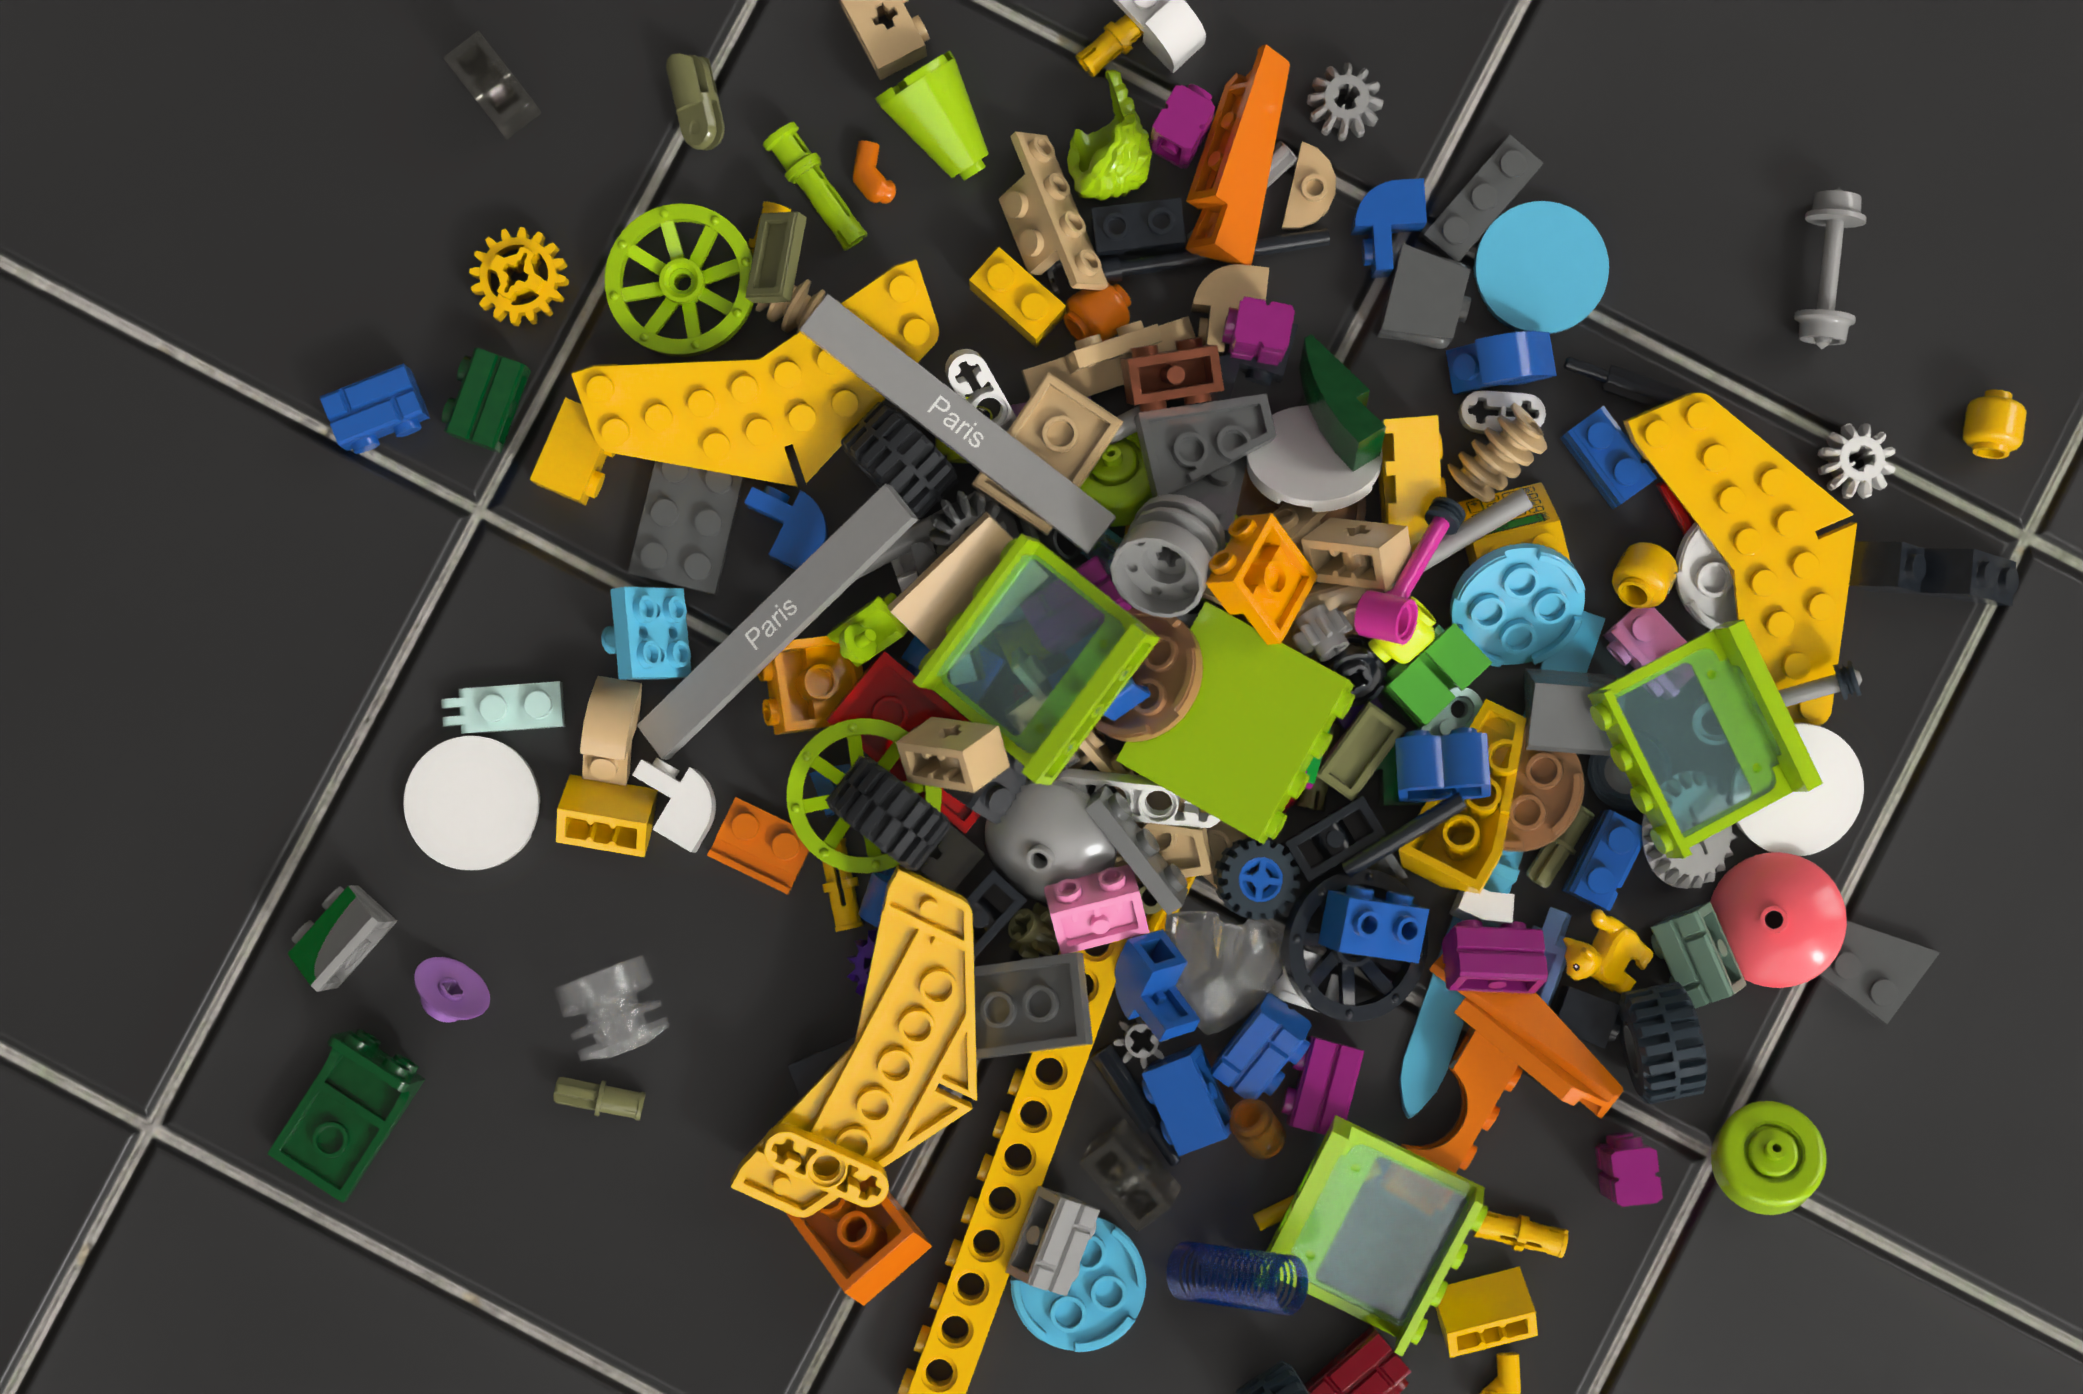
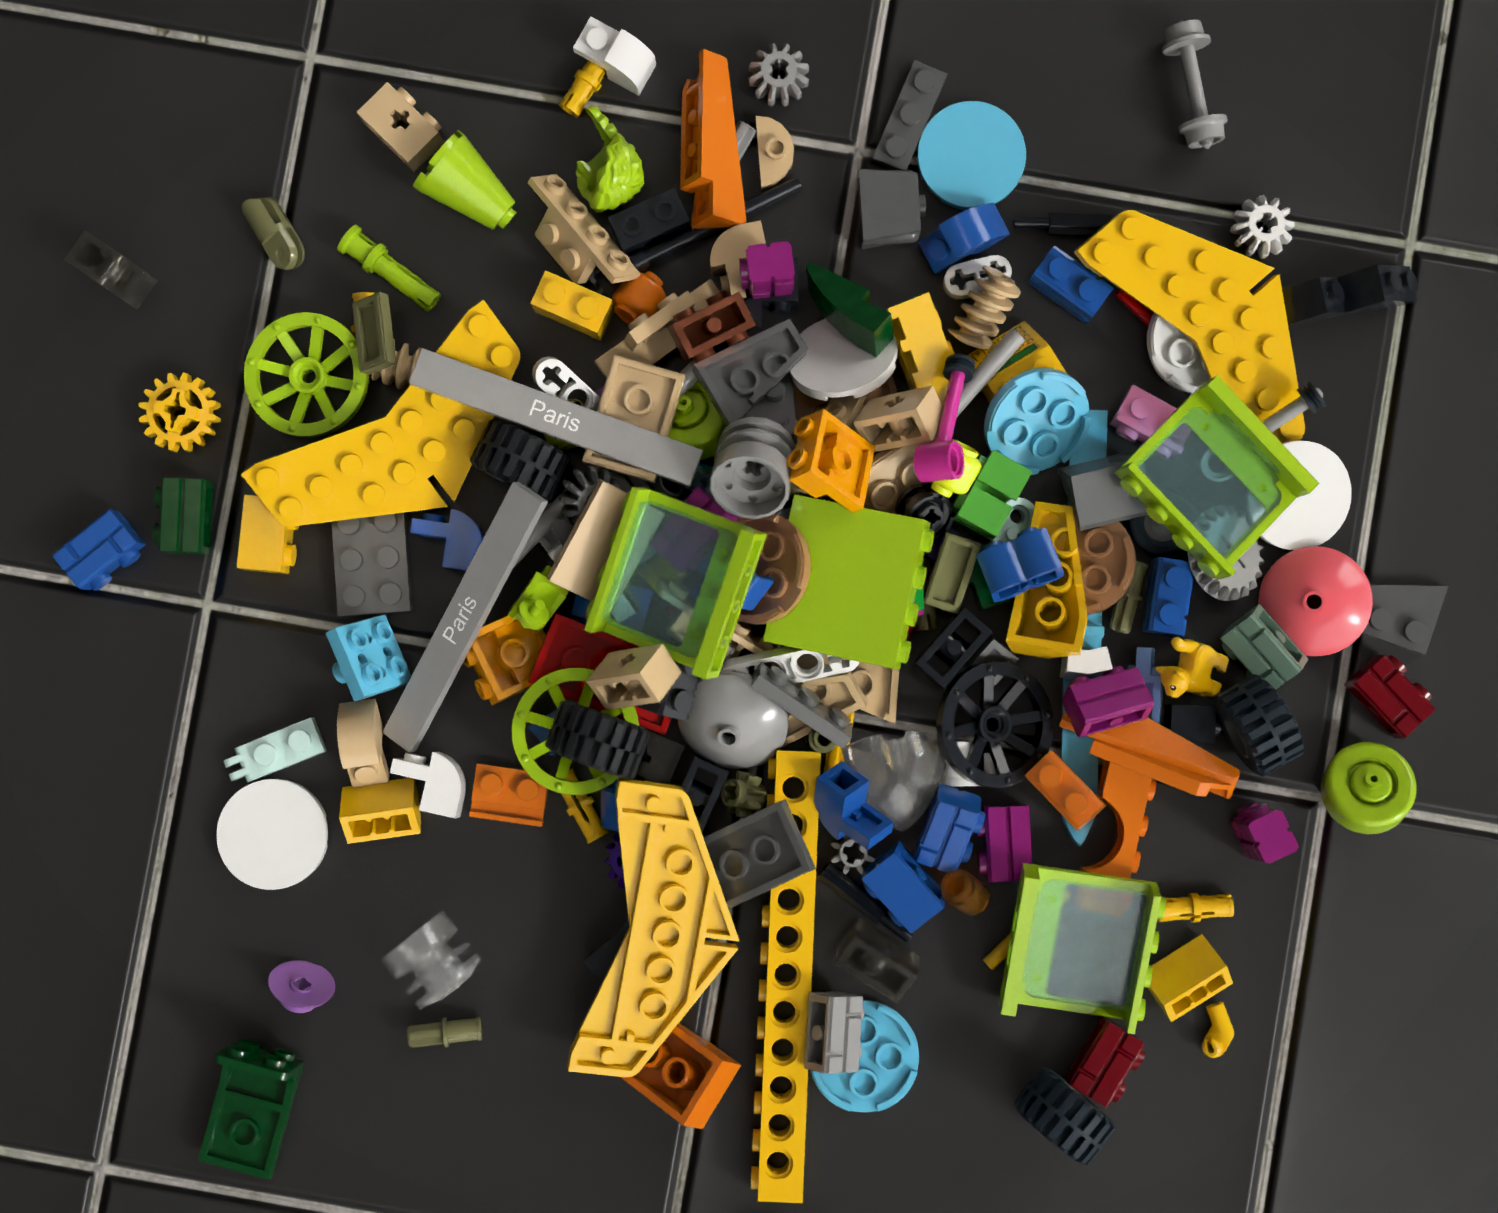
camera: 15 degrees left, 0 degrees up
light grey slope [287,885,397,992] -> none
yellow beam [764,1124,889,1207] -> none
orange arm [853,140,896,204] -> none
bright pink bracket [1044,865,1149,954] -> none
magenta brick [1150,84,1215,169] -> none
clear blue piece [1166,1241,1309,1315] -> none
black wheel [1213,837,1300,920] -> none
light grey gear [1292,604,1353,662] -> none
blue brick [1318,885,1429,963] -> none
black bar [1341,792,1468,878] -> none
blue brick [1351,178,1427,278] -> none
yellow head [1612,542,1678,609] -> none
yellow head [1963,390,2027,459] -> none
none -> orange brick [1024,750,1106,831]
none -> dark red brick [1344,654,1436,739]

